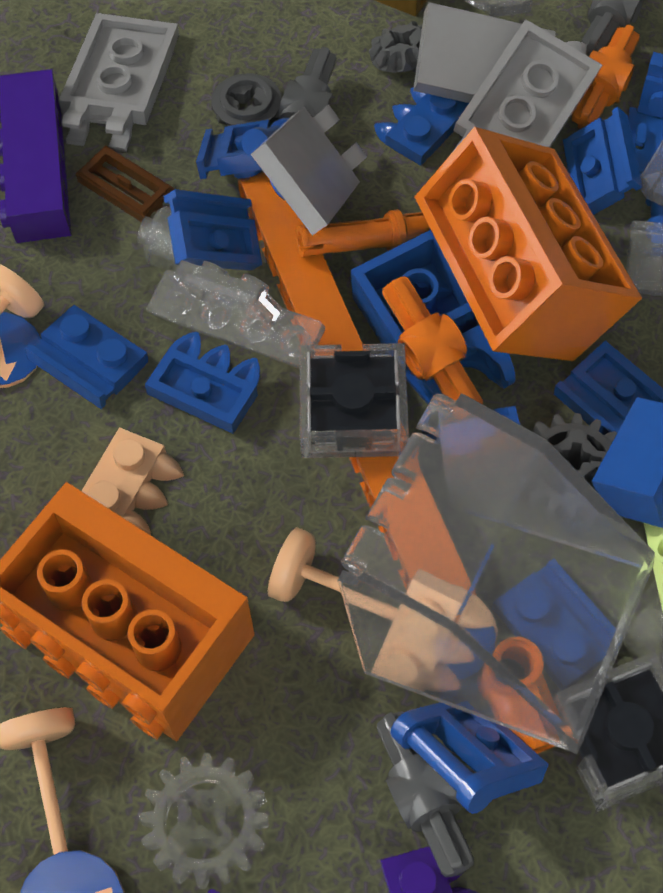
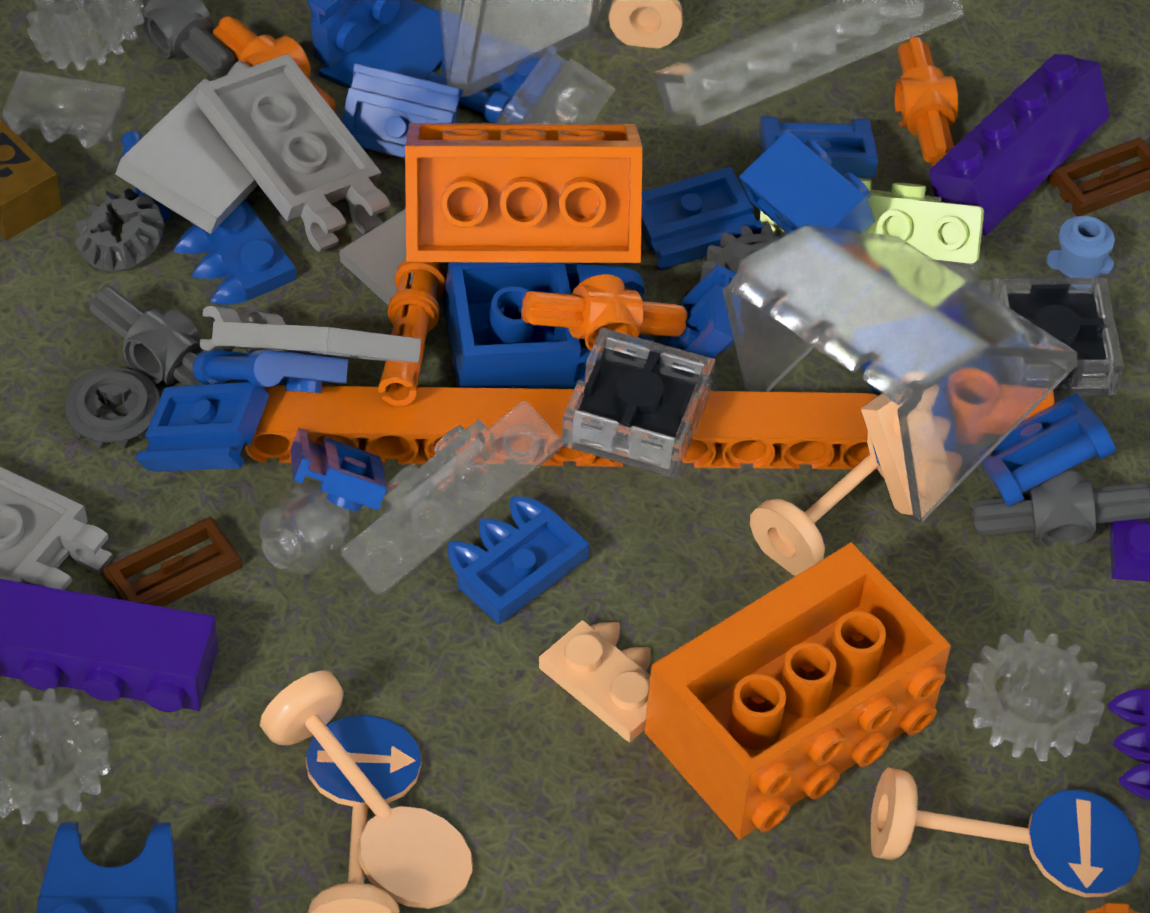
camera: 75 degrees left, 10 degrees down
blue plate [25,305,148,409] -> none

